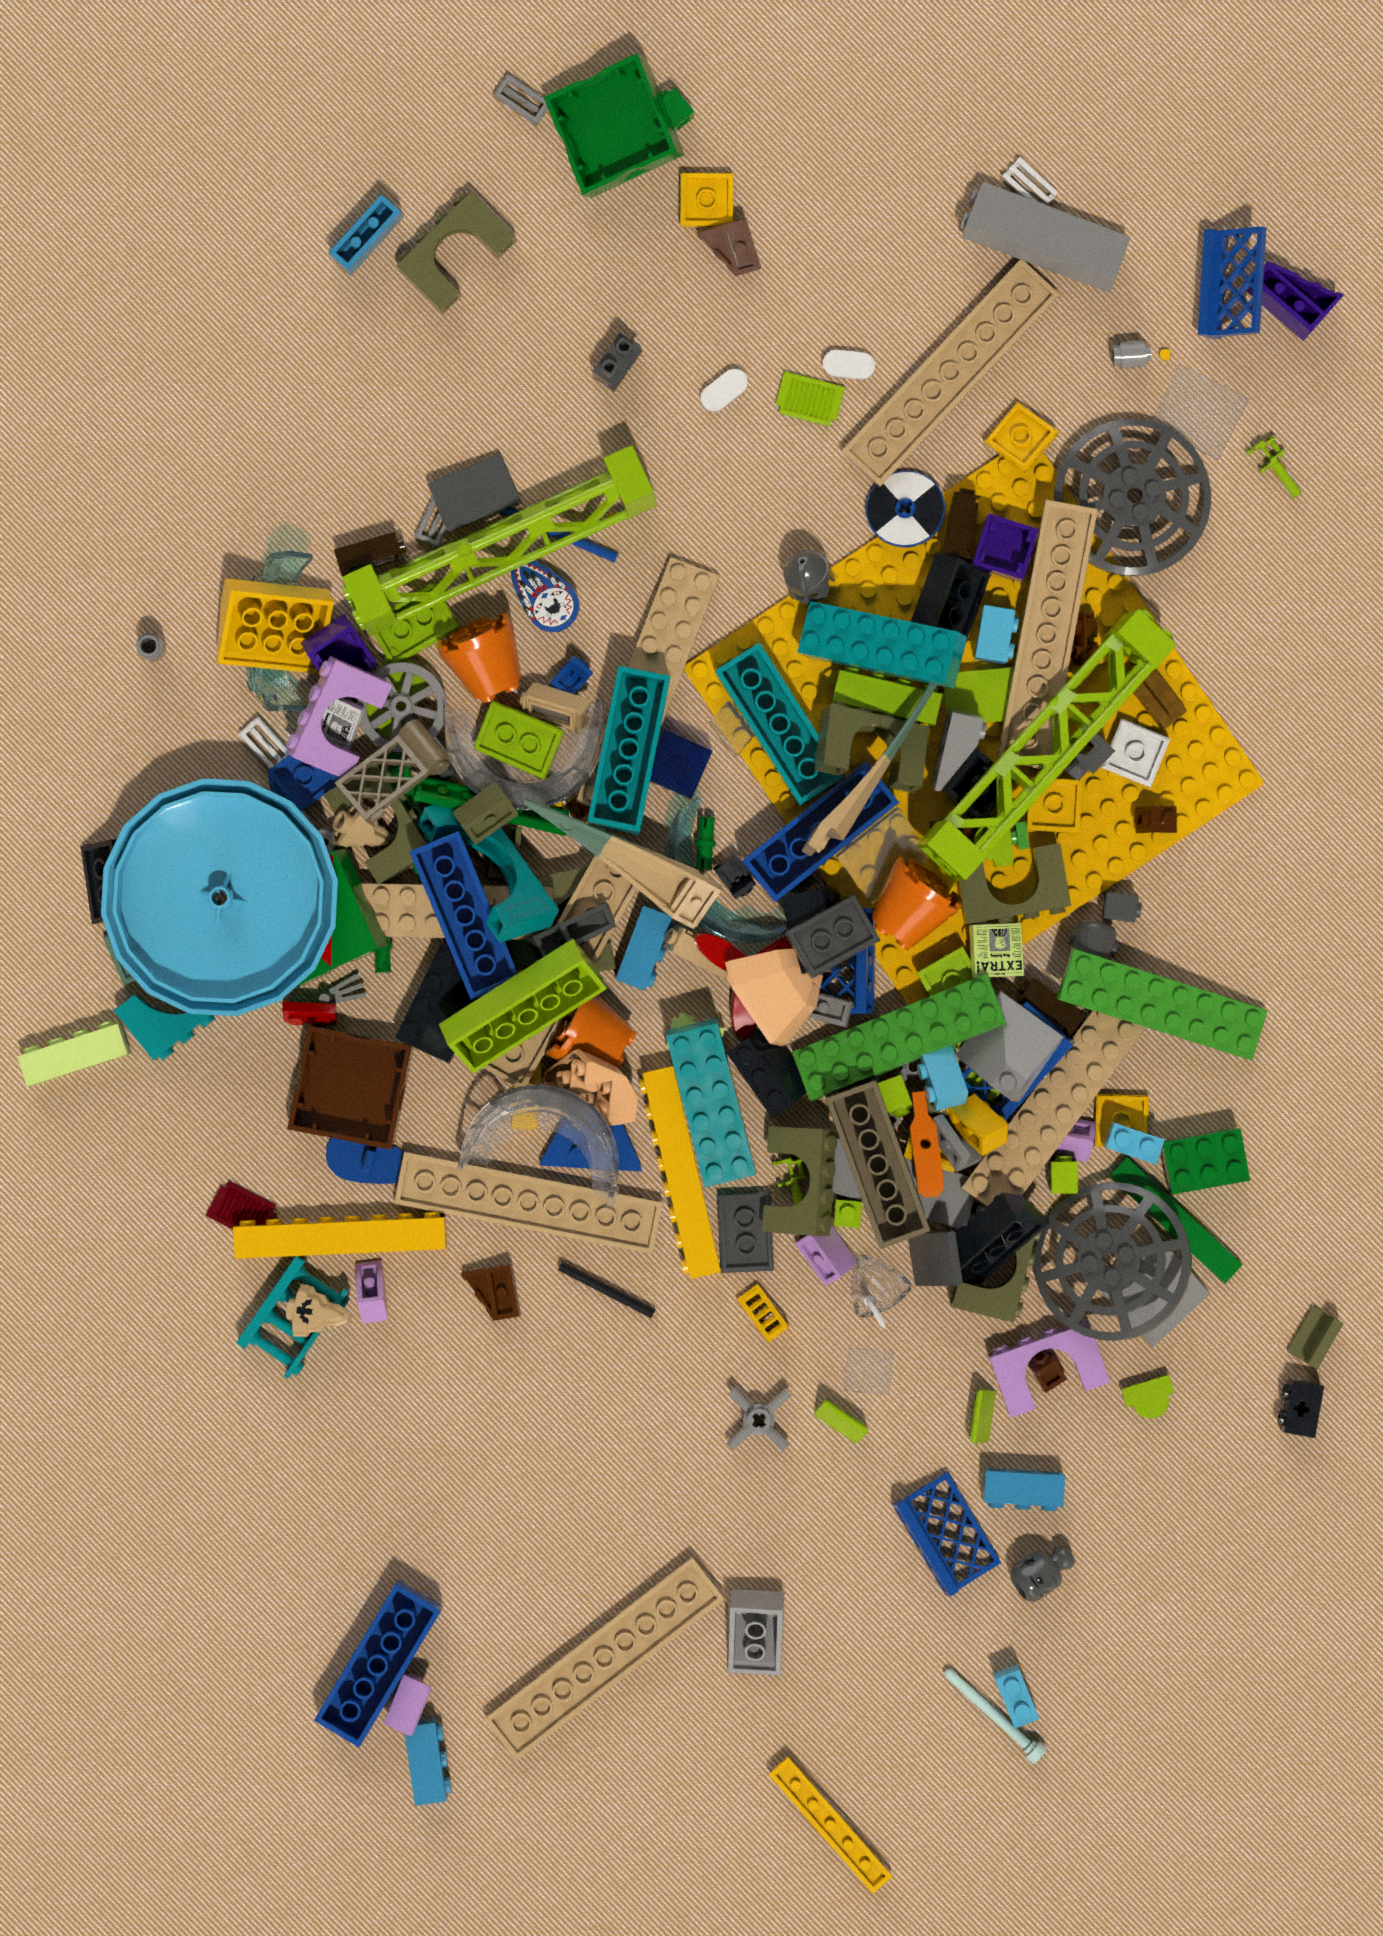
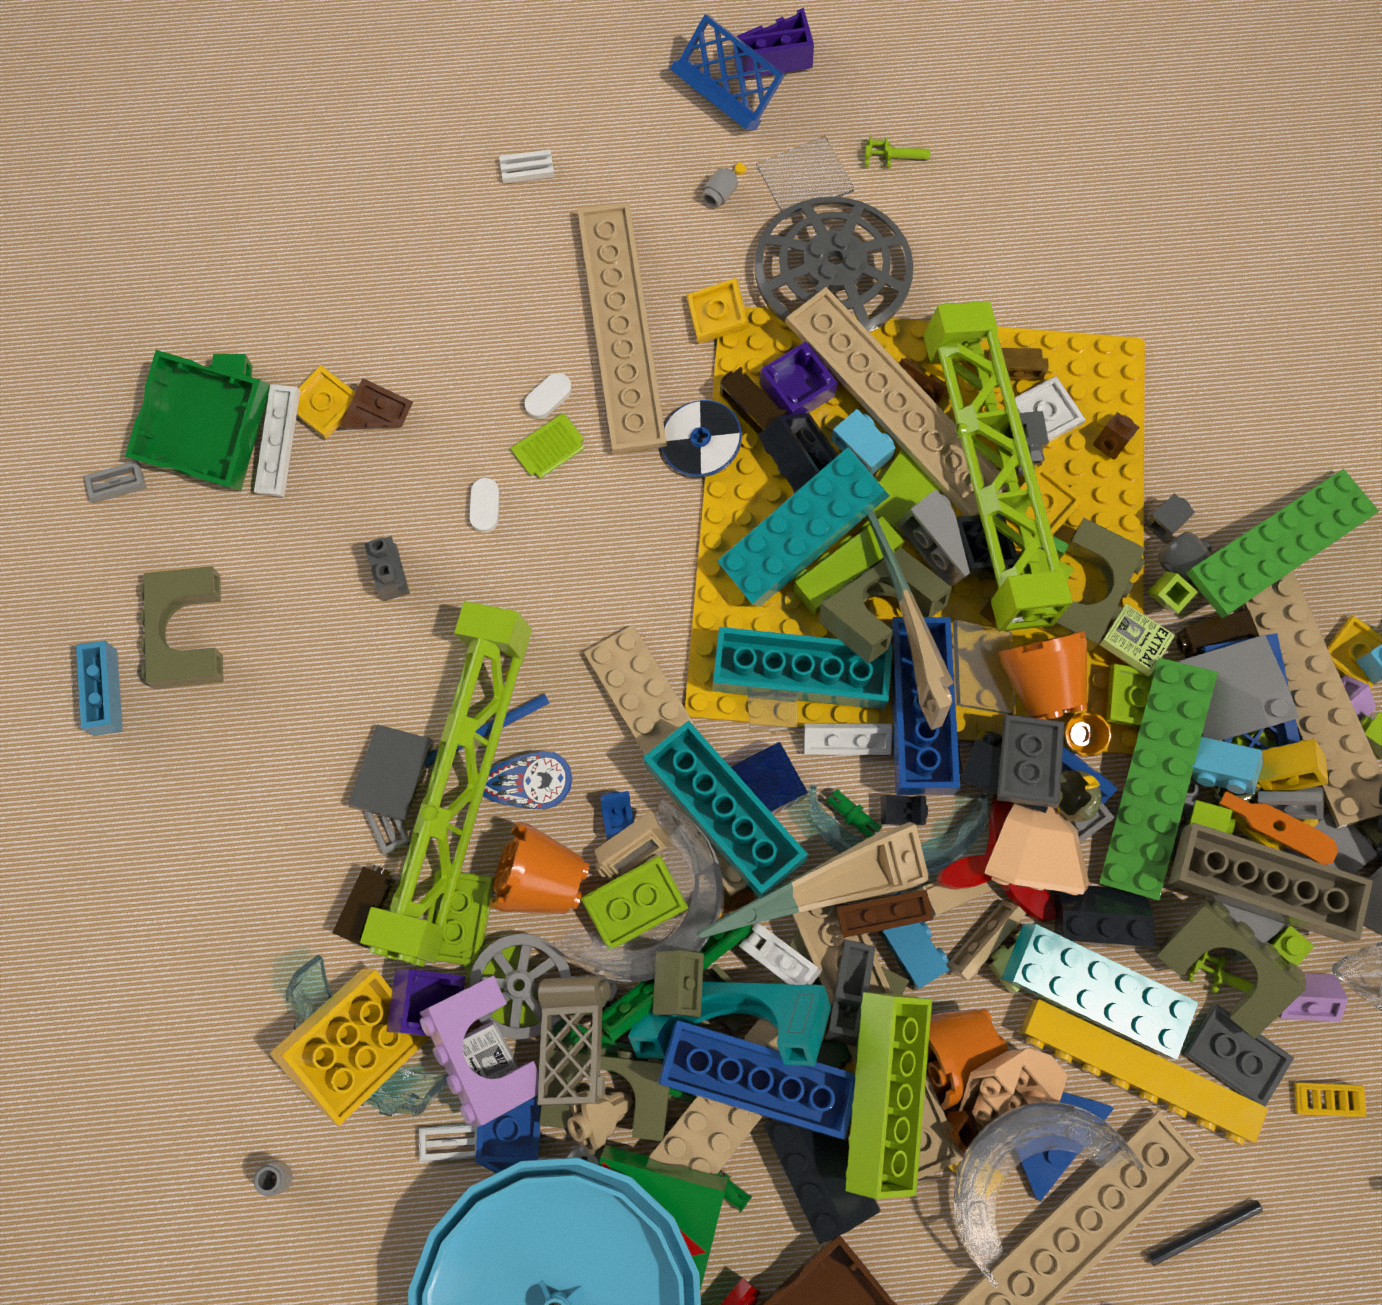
camera: 55 degrees left, 15 degrees down
light grey piece [319,974,366,1004] -> none
dark grey helmet [784,550,836,605] -> none
light grey brick [960,182,1131,293] -> none
none -> white plate [254,384,300,497]
none -> white plate [739,923,821,985]
none -> white plate [803,723,892,755]
none -> reddish brown plate [836,889,934,939]
none -> tan plate [947,900,1026,981]
none -> reddish brown slope [947,1111,979,1158]
none -> olive hair [1058,770,1102,822]
none -> light orange hair [1063,713,1112,756]
none -> lime brick [1147,571,1197,614]

